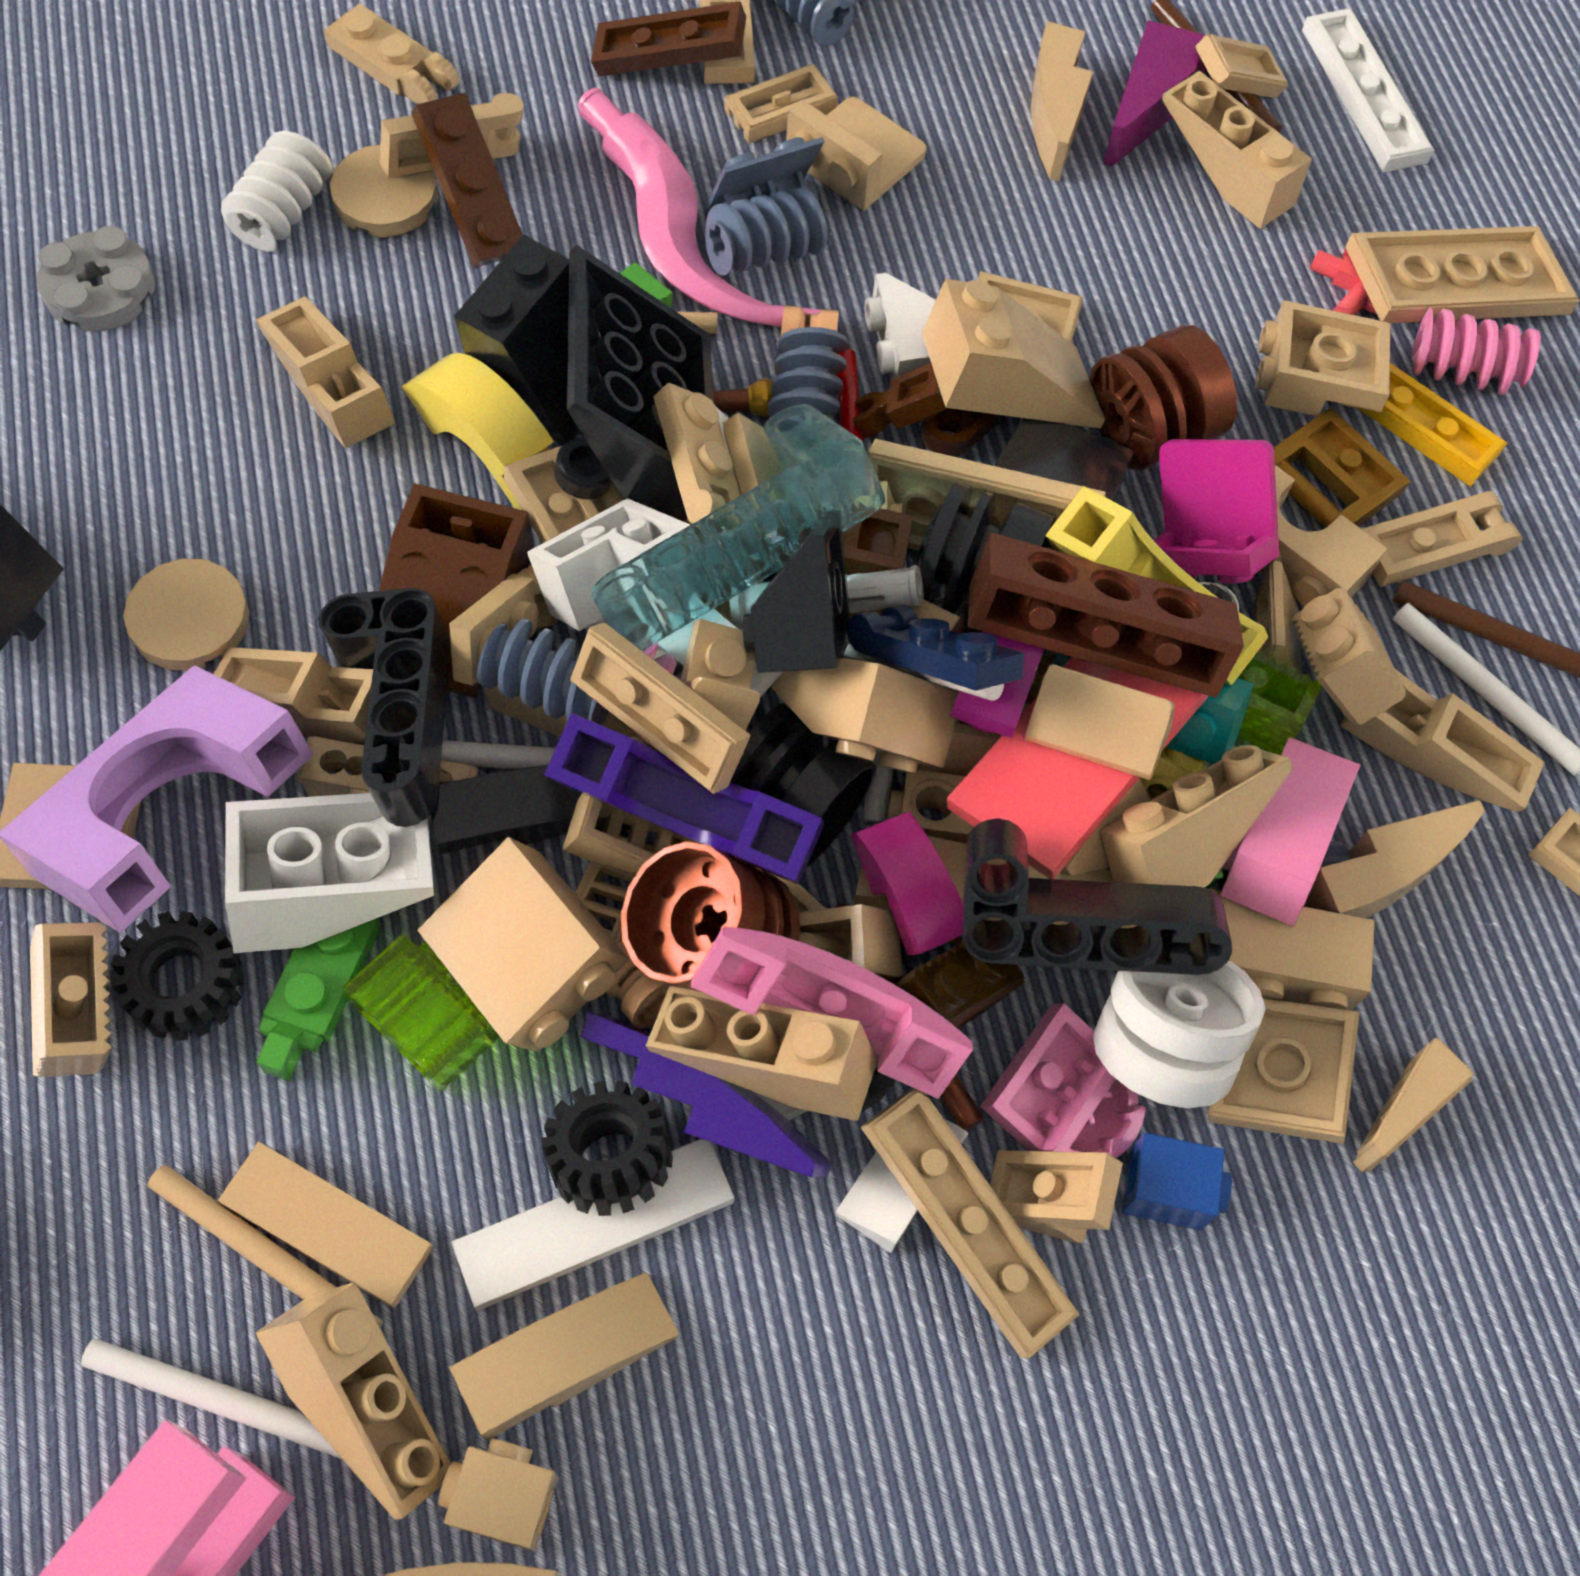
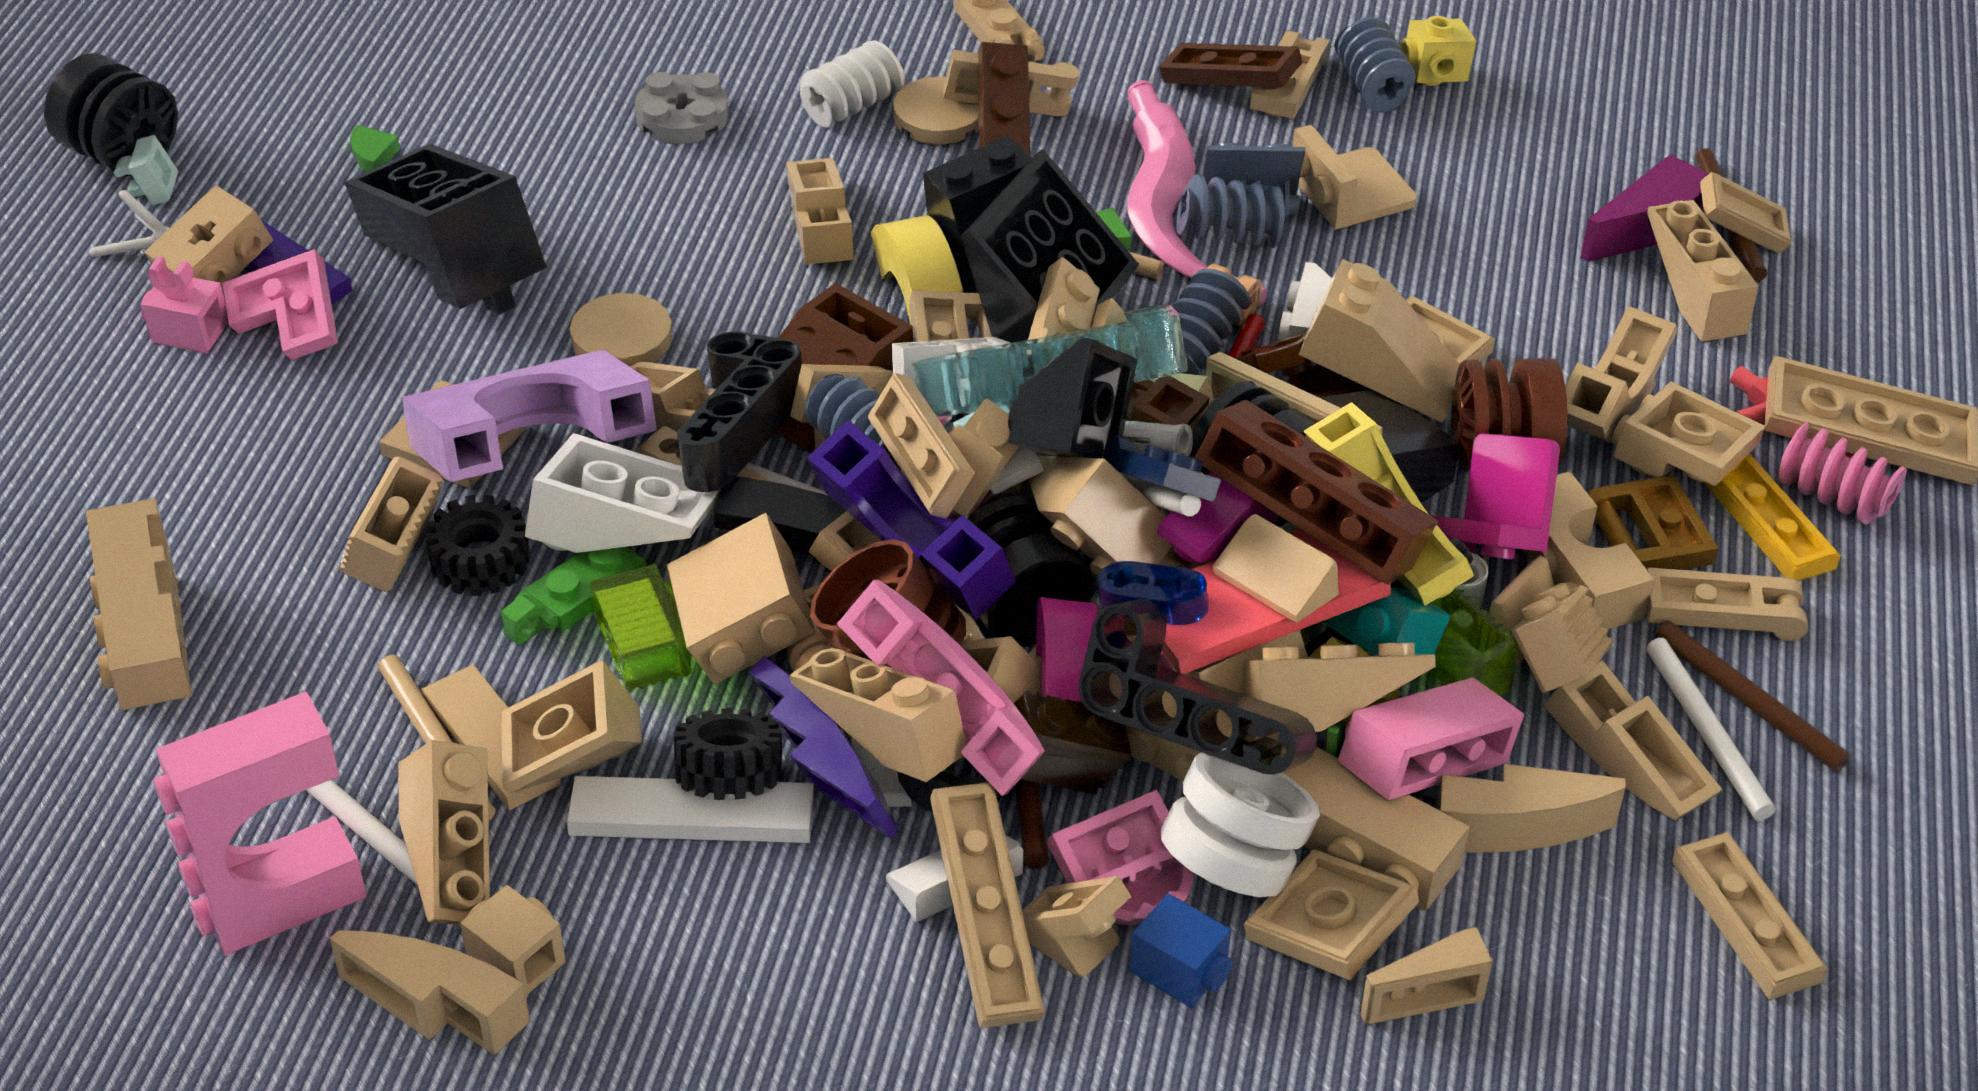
camera: 30 degrees right, 20 degrees down
tan slope [449,1272,680,1441] -> none
black tile [554,438,613,499] -> none
tan tile [725,64,838,144] -> none
tan slope [1031,21,1093,181] -> none
white tile [1302,8,1434,173] -> none
none -> tan slope [501,659,642,794]
none -> clear blue beam [1097,561,1209,625]
none -> tan arch [1565,306,1677,443]

